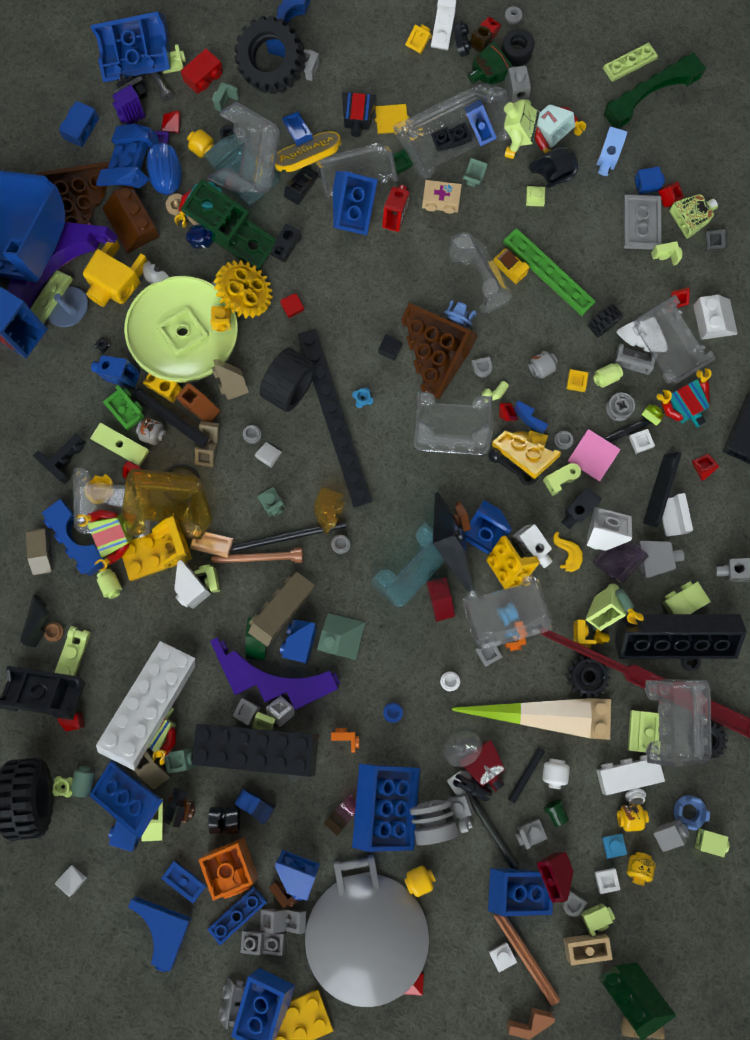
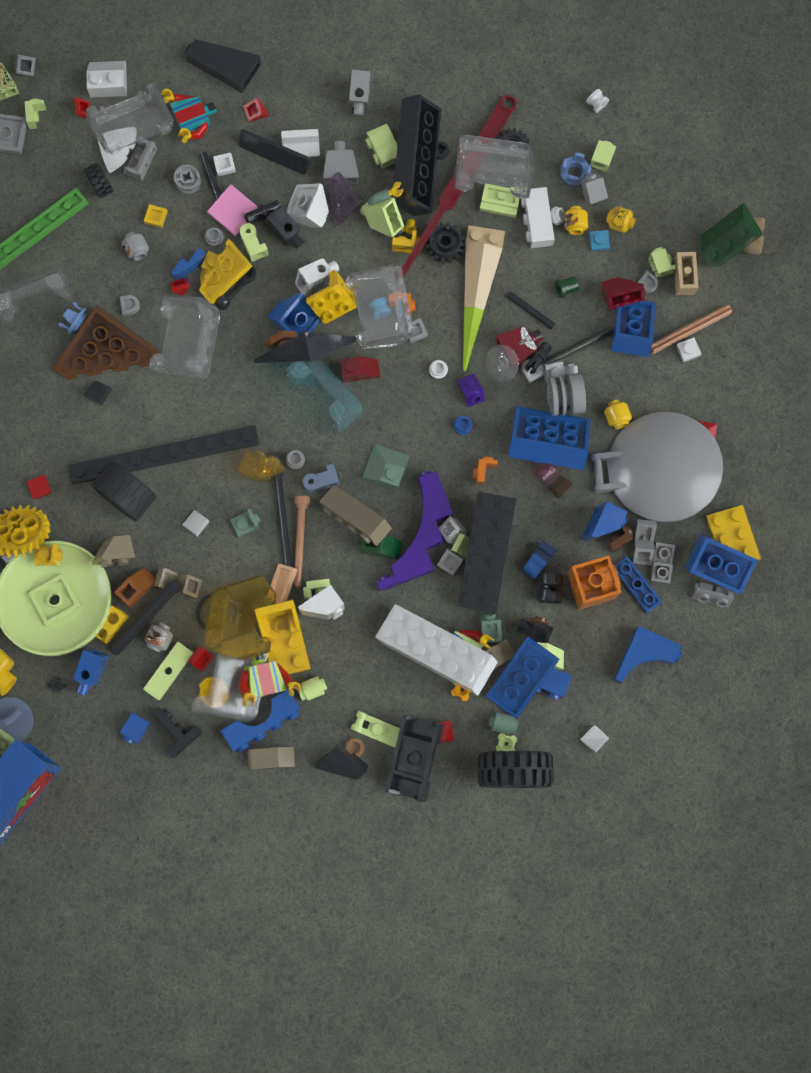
camera: 90 degrees left, 0 degrees up
bright green bracket [103,385,145,431] -> none
blue plate [161,860,207,903] -> none
light grey plate [243,425,262,444] -> none
blue slope [280,620,317,664] -> none
dark azure plate [352,387,373,408] -> none
yellowish green arm [482,381,509,402] -> none
yellow leg [494,248,530,285] -> none
nougat slope [506,1008,555,1040] -> none
light grey bracket [515,819,547,849] -> none
white head [542,759,570,789] -> none
yellow piece [553,532,583,572] -> none
yellowish green brick [593,363,623,388] -> none
white plate [594,868,620,894] -> none
lime plate [641,404,665,426] -> none
none -> blue brick [119,712,151,745]
none -> black pin [244,200,281,224]
none -> sand blue leg [303,464,340,492]
none -> dark purple bracket [457,374,485,407]

